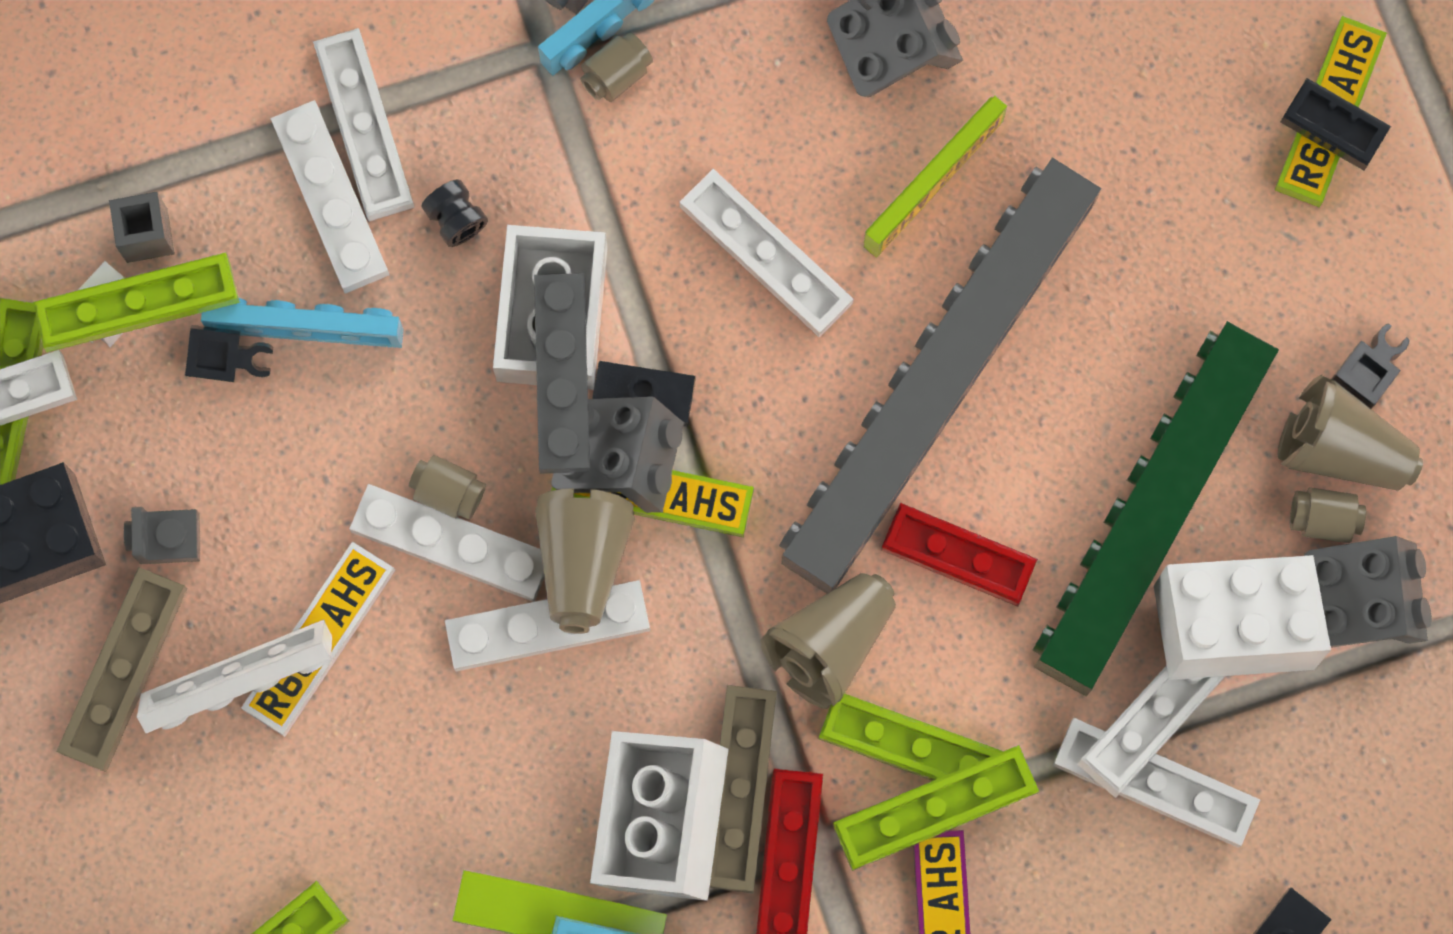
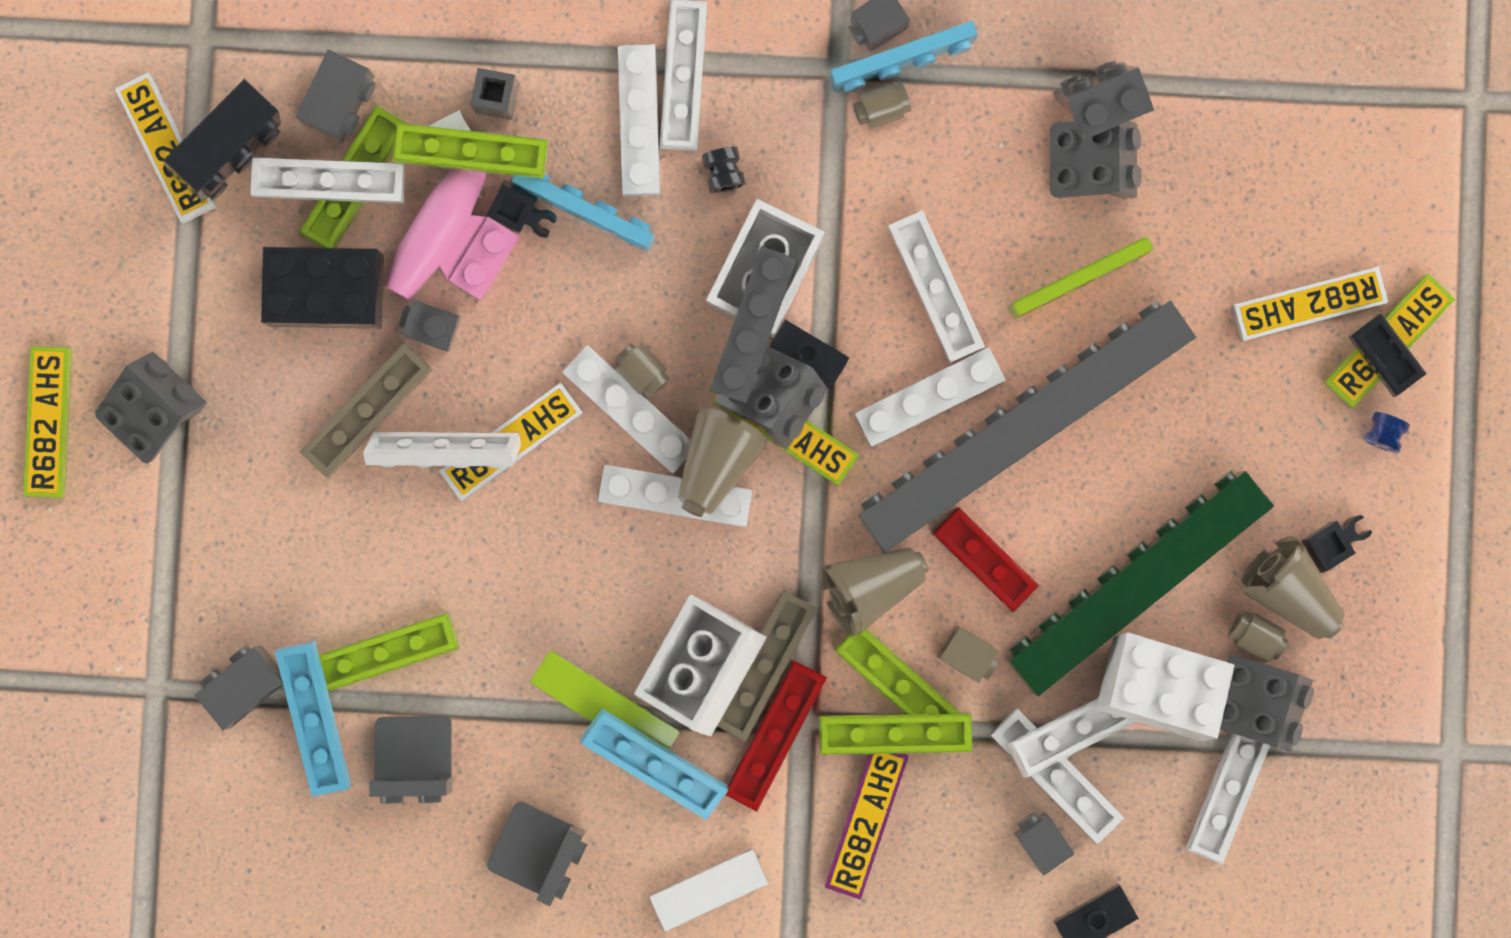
camera: 20 degrees right, 10 degrees up
none -> bright pink plate [383,169,520,301]
none -> white plate [854,347,1006,447]
none -> dark tan brick [937,626,999,683]
none -> dark grey brick [1014,812,1075,876]
none -> white tile [1185,733,1270,865]
none -> tile [1231,267,1389,342]
none -> clear blue wheel [1363,412,1410,454]

